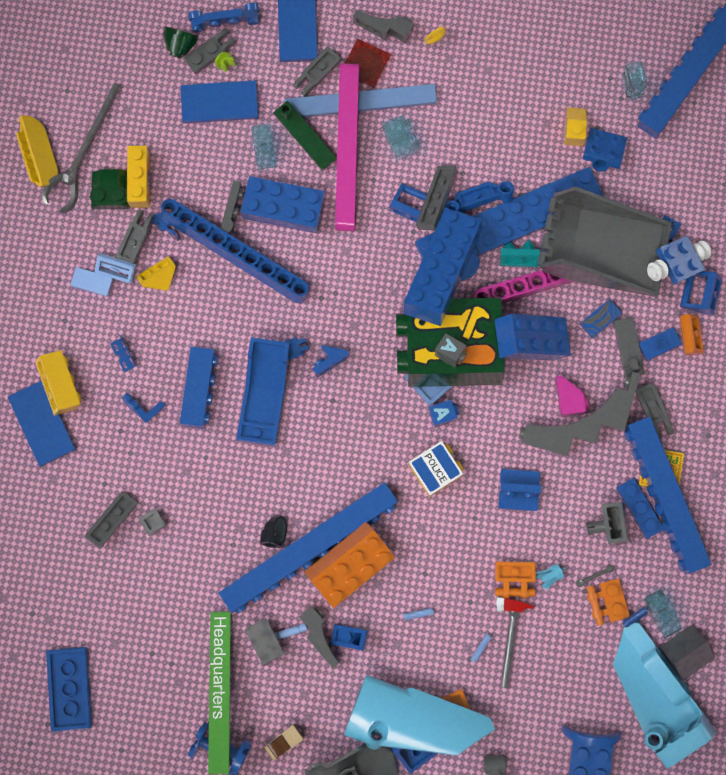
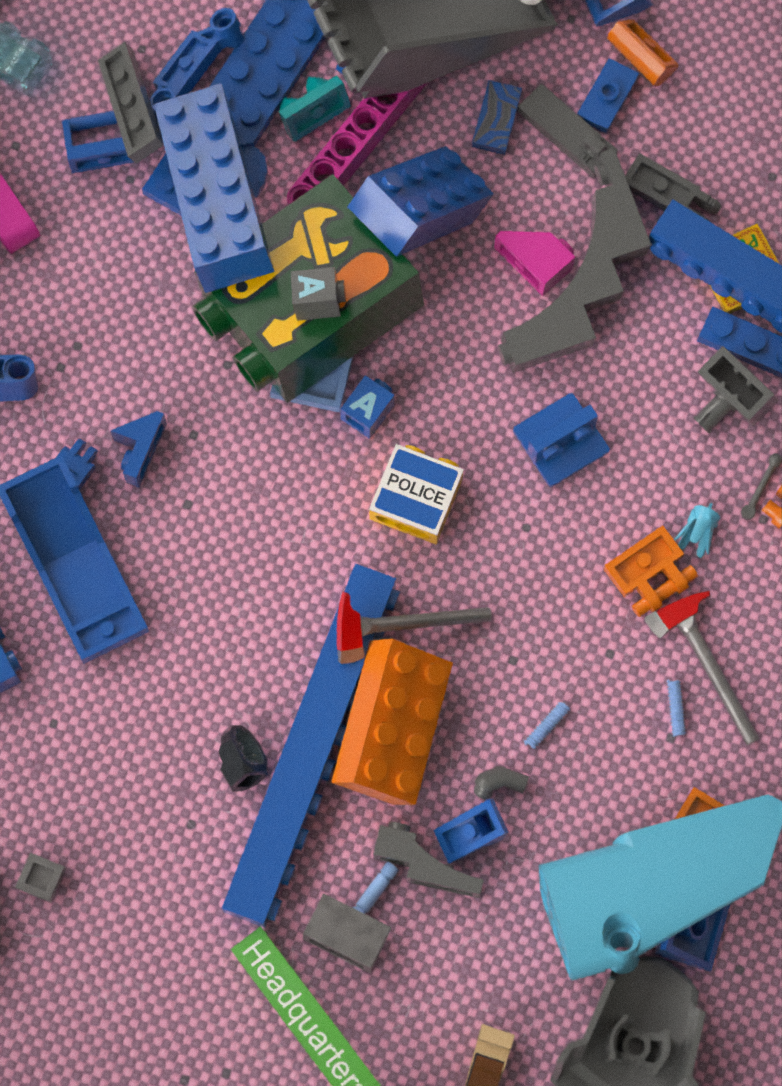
camera: 40 degrees left, 5 degrees down
none -> flat silver piece [337,592,492,664]
none -> dark grey arm [474,766,529,799]

